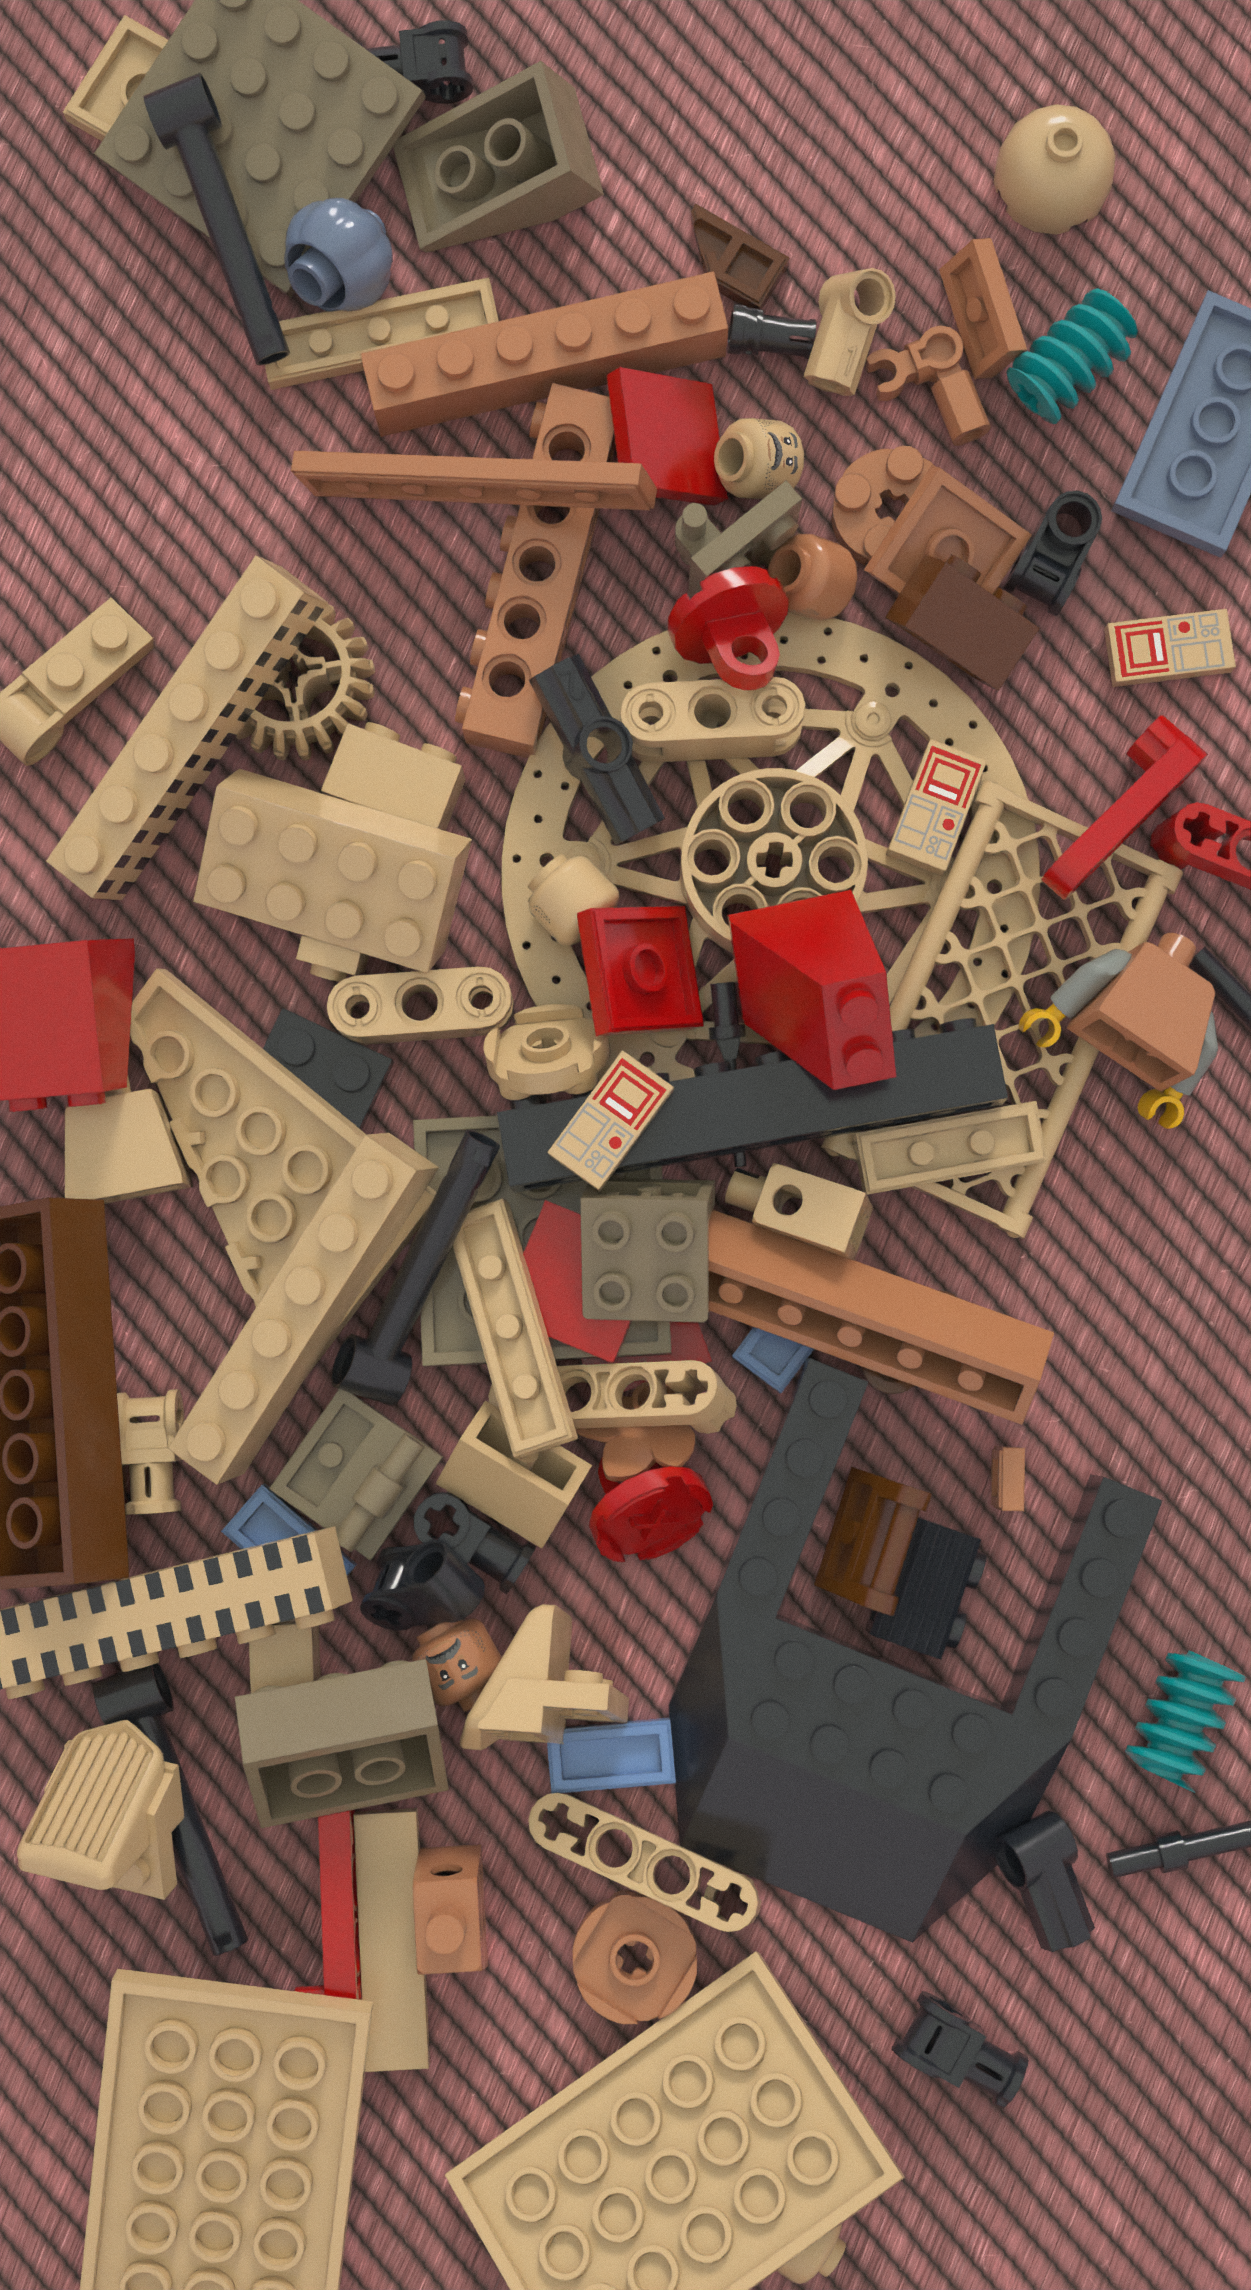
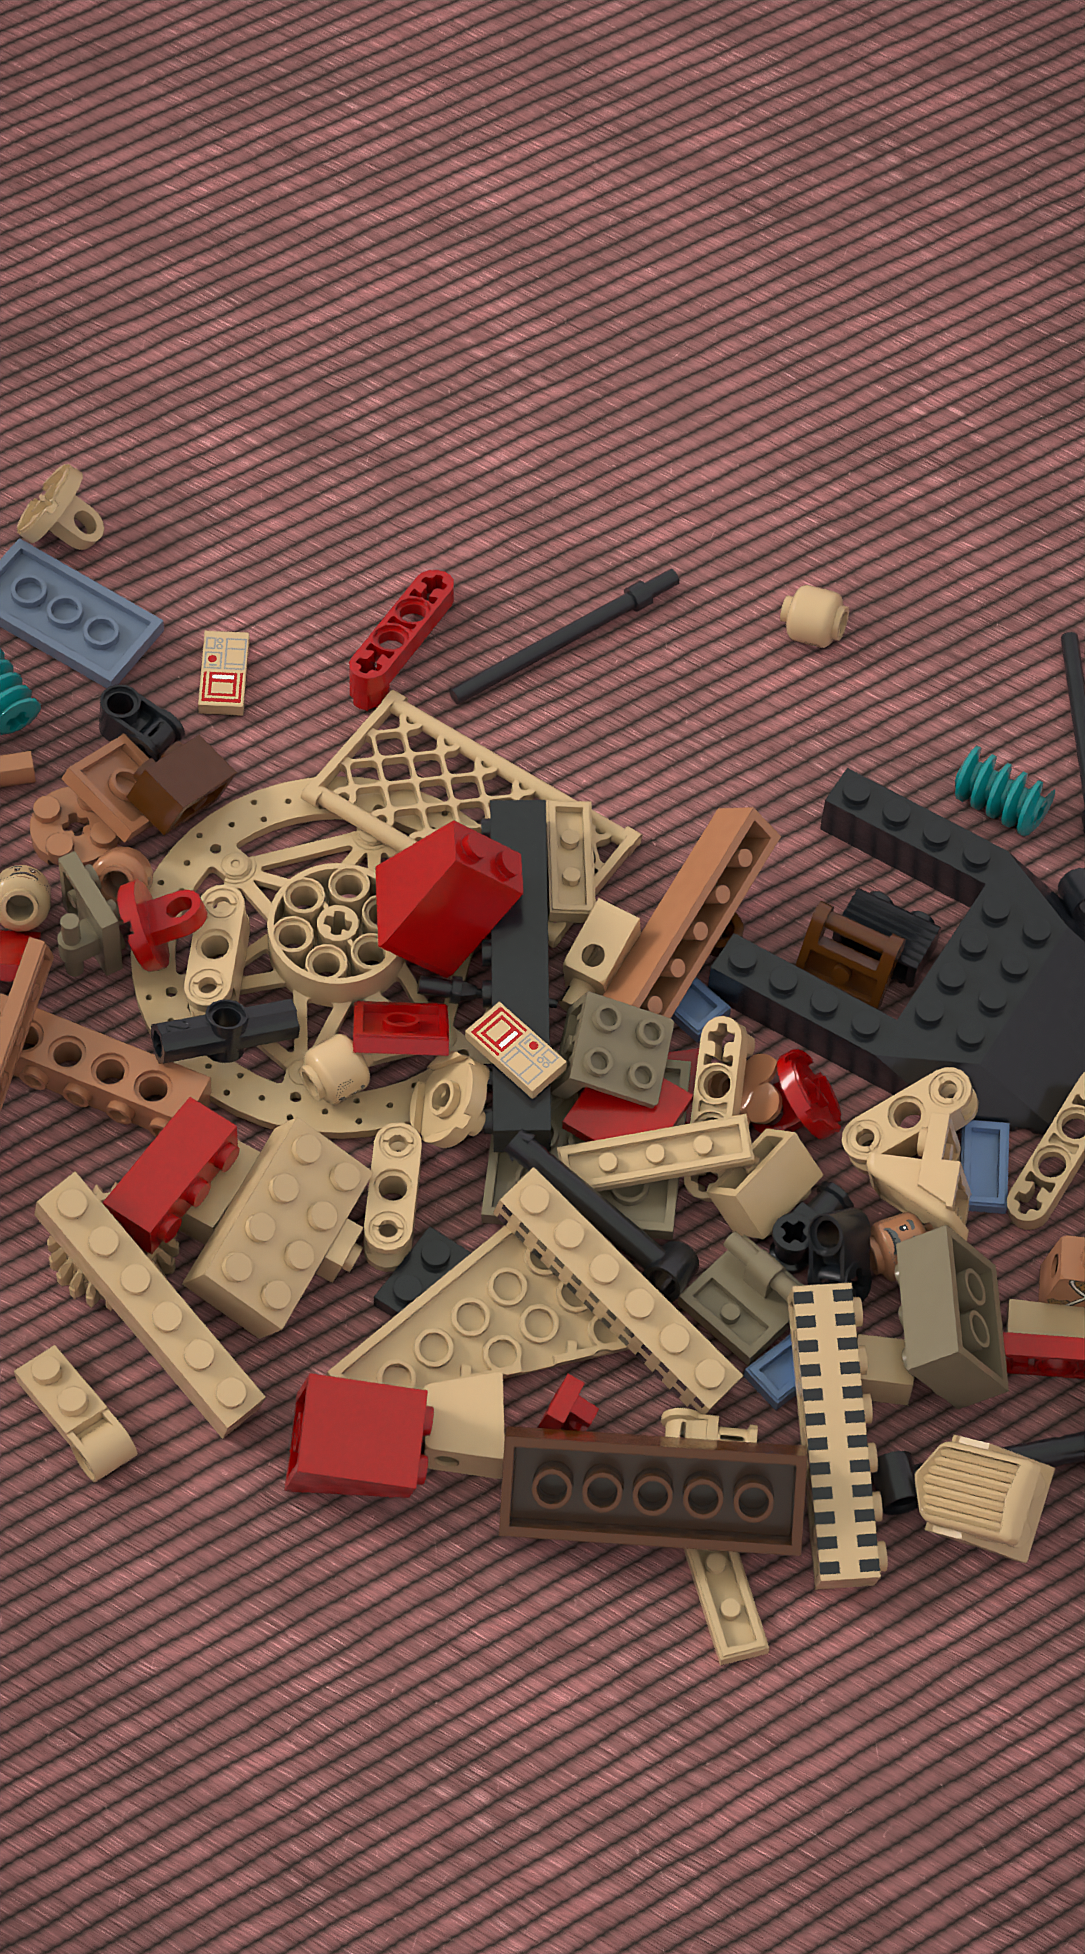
camera: 85 degrees left, 25 degrees down
tan tile [886,739,987,876] -> none
nougat tile [991,1446,1025,1511] -> none
nougat torso [1019,933,1218,1129] -> none
red beam [1041,715,1208,901] -> none
none -> red brick [102,1097,240,1254]
none -> red tile [537,1374,599,1431]
none -> tan piece [842,1067,979,1175]

